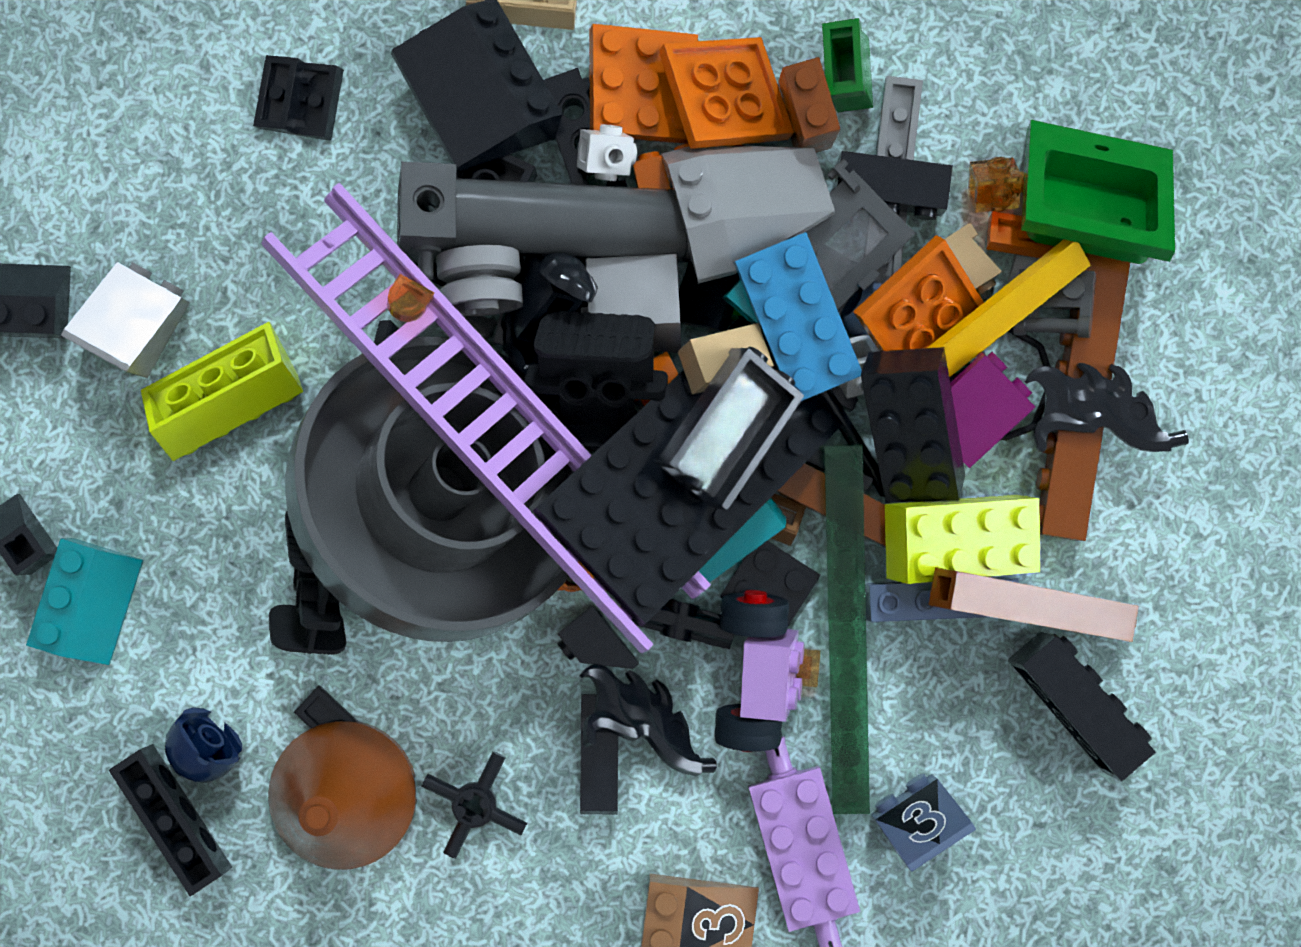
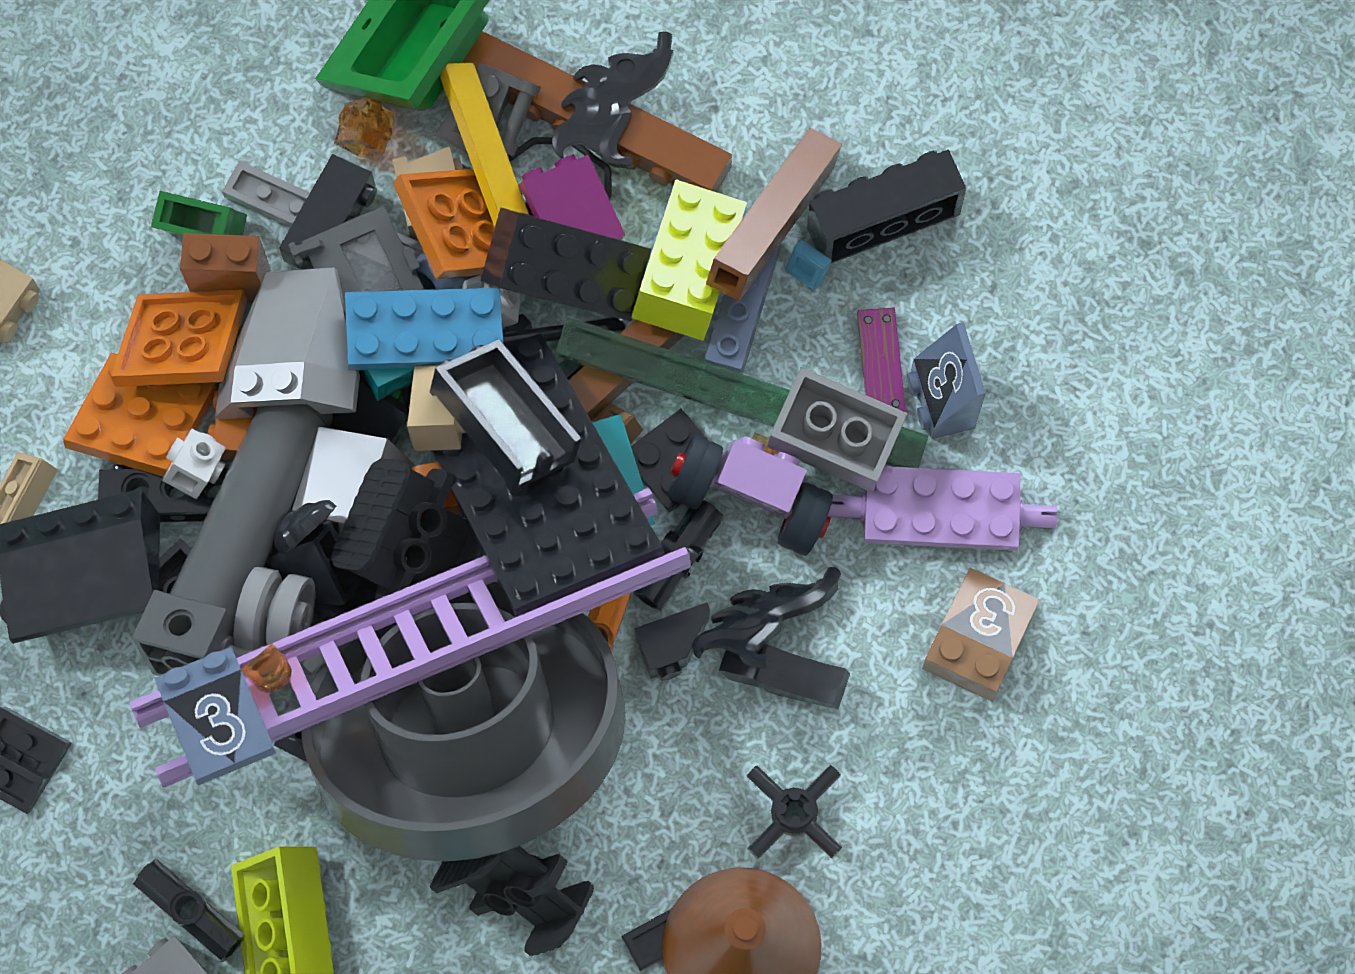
camera: 65 degrees left, 15 degrees down
orange plate [986,211,1055,258] -> none
none -> black piece [133,858,246,962]
none -> sand blue slope [154,647,276,786]
none -> light grey brick [767,367,907,493]
none -> medium azure tile [785,240,832,291]
none -> magenta tile [857,307,906,412]

